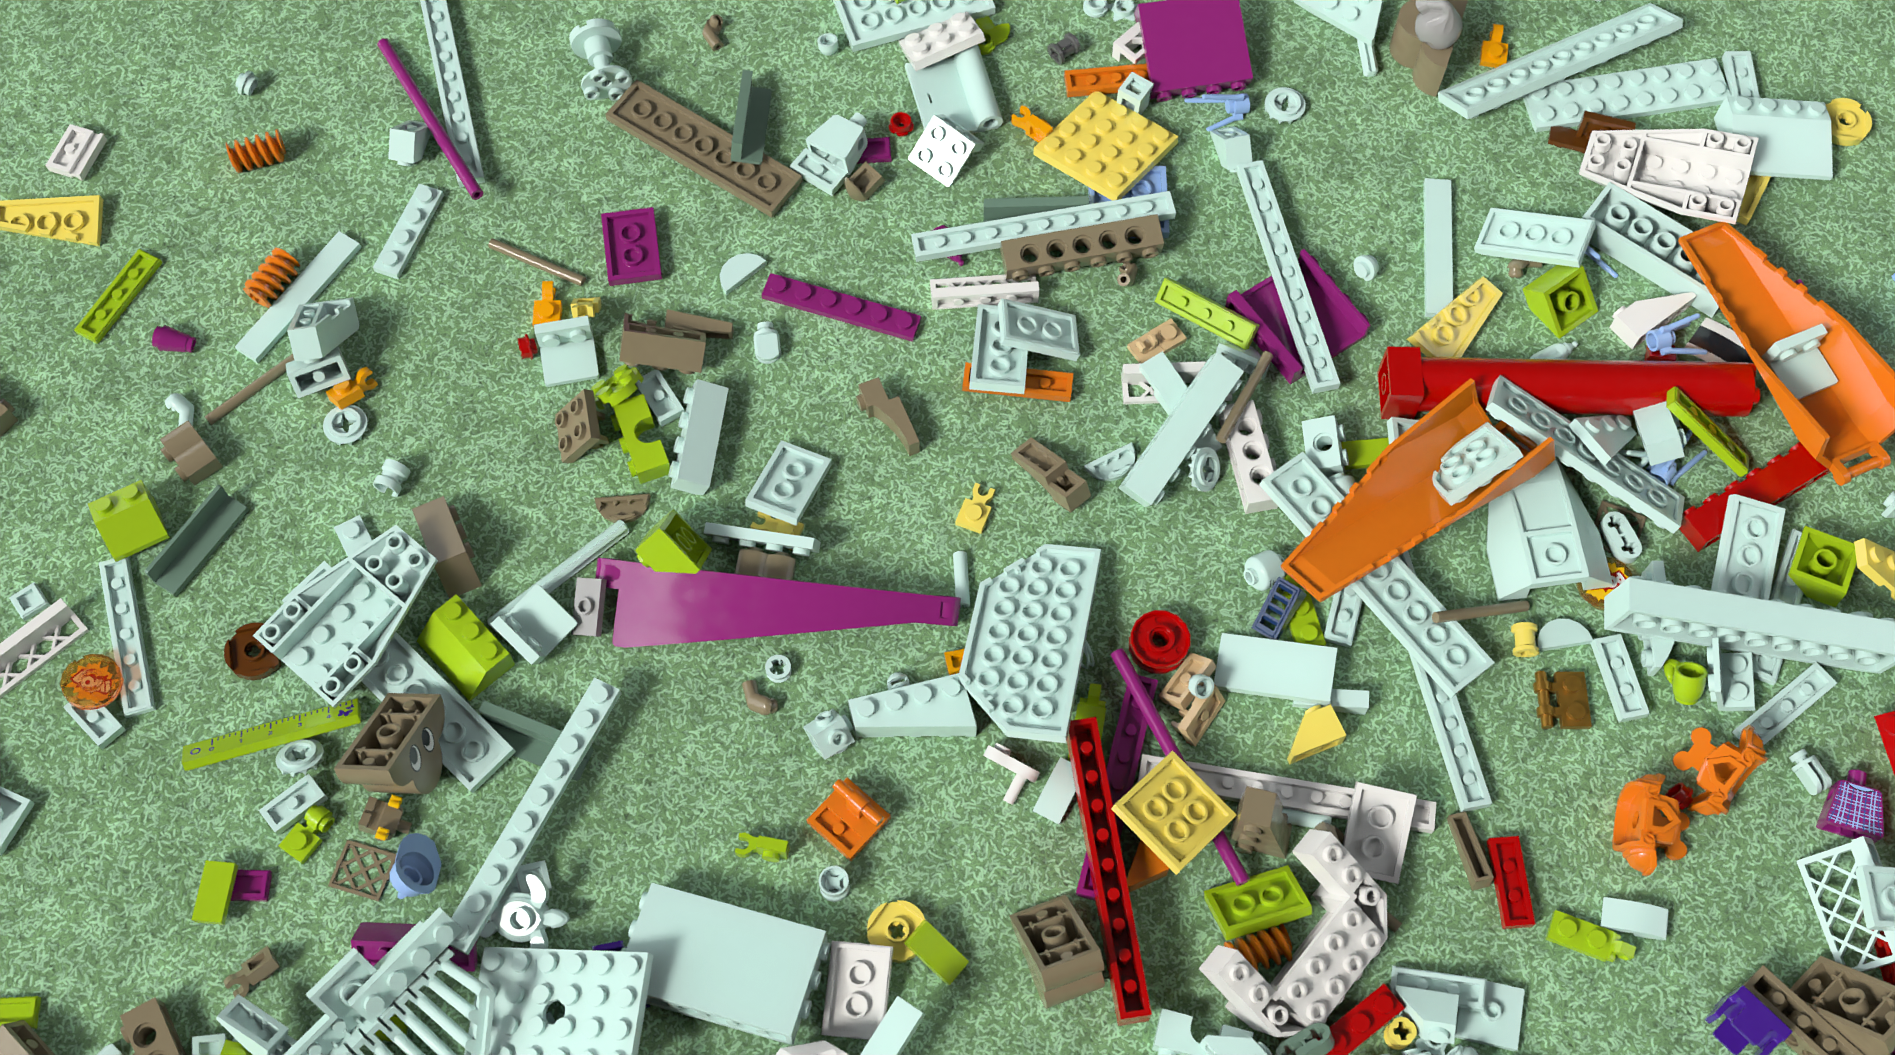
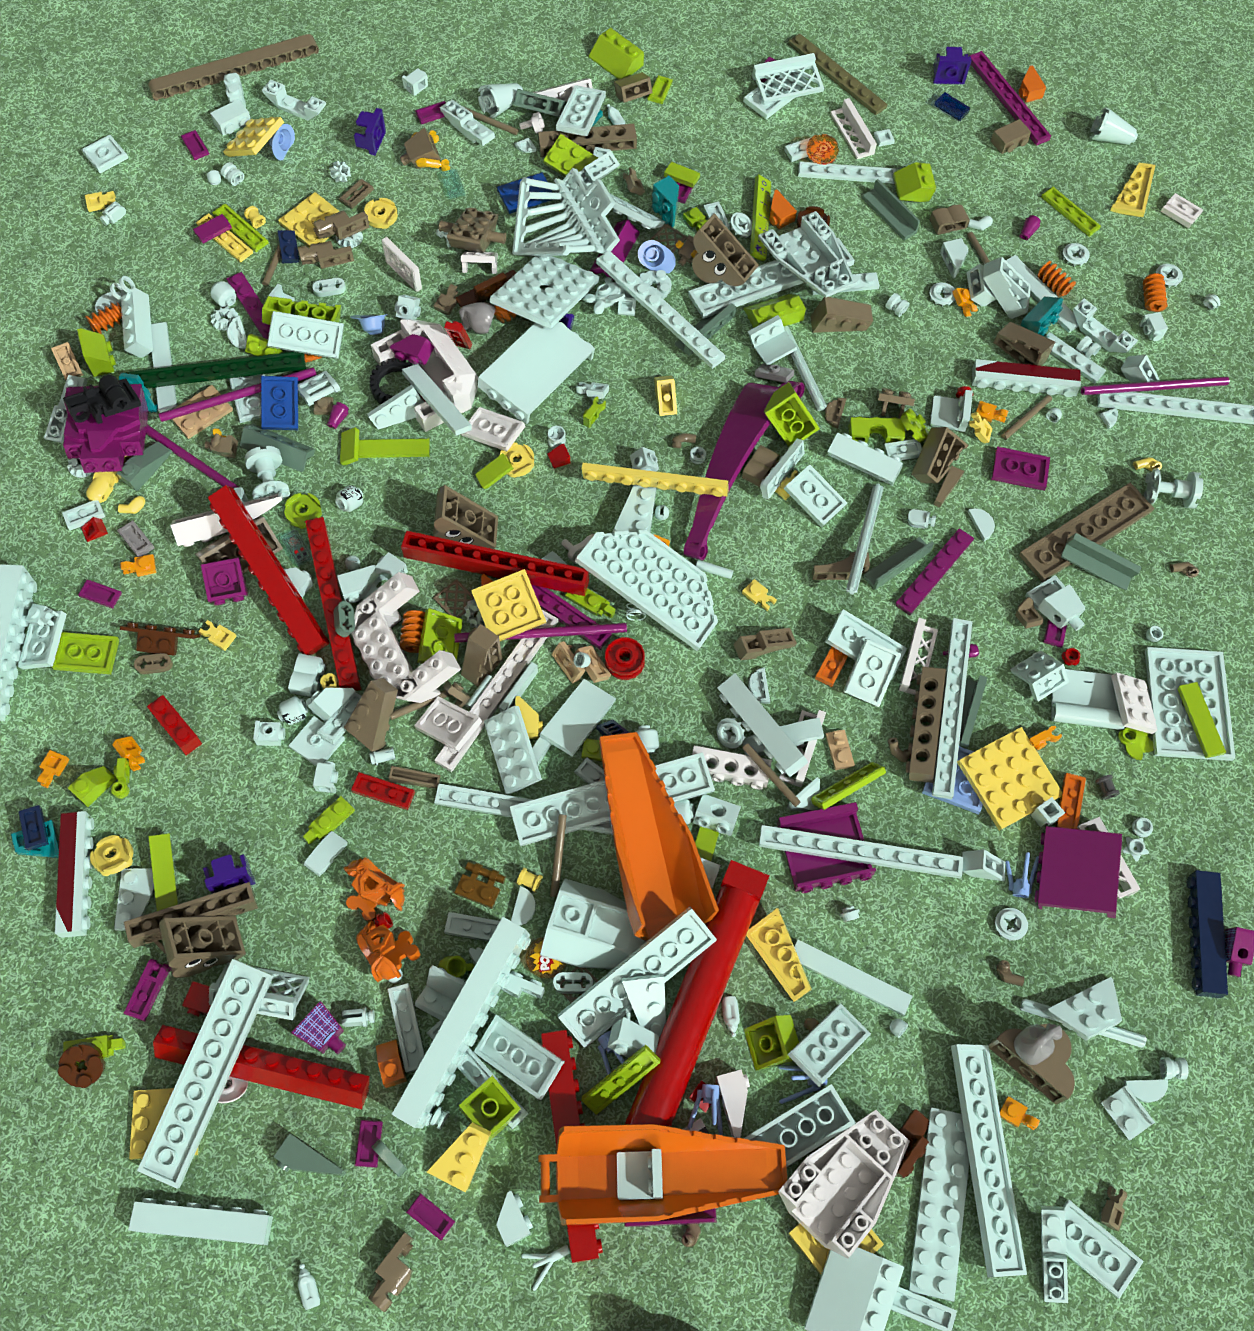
camera: 110 degrees right, 0 degrees up
light aqua plate [348,907,464,1024] -> none
orange plate [807,777,891,862] -> none
light aqua plate [1432,422,1524,506] -> none
none -> light aqua brick [313,761,338,793]
none -> dark tan wedge [344,678,398,752]
none -> light aqua pin [369,747,395,766]
none -> orange slope [376,1040,407,1088]
none -> dark tan window [433,579,474,618]
none -> light aqua gear [464,599,486,629]
none -> light aqua plate [484,706,542,794]
none -> light aqua tile [499,662,538,713]
none -> red slope [547,443,571,469]
none -> light aqua plate [576,382,609,399]
none -> light yellow plate [581,463,729,497]
none -> light aqua plate [609,193,665,229]
none -> light aqua plate [640,270,672,299]
none -> teal slope [652,176,679,227]
none -> light yellow slope [654,376,677,416]
none -> orange slope [769,189,797,229]
none -> light aqua axle [846,484,884,595]
none -> sand green panel [863,537,934,590]
none -> light aqua hinge [890,1019,908,1038]
none -> light aqua slope [940,238,968,278]
none -> light aqua brick [972,359,1081,397]
none -> dark tan wedge [994,322,1055,366]
none -> dark tan arm [996,960,1024,987]
none -> teal slope [1021,296,1064,336]
none -> light aqua hinge [1046,408,1062,423]
none -> light aqua gear [1062,243,1090,266]
none -> light aqua slope [1073,298,1138,353]
none -> light aqua wheel [1076,336,1101,359]
none -> light aqua tile [1099,408,1118,429]
none -> light yellow arm [1133,457,1162,471]
none -> light aqua brick [1139,312,1168,341]
none -> light aqua gear [1156,264,1183,288]

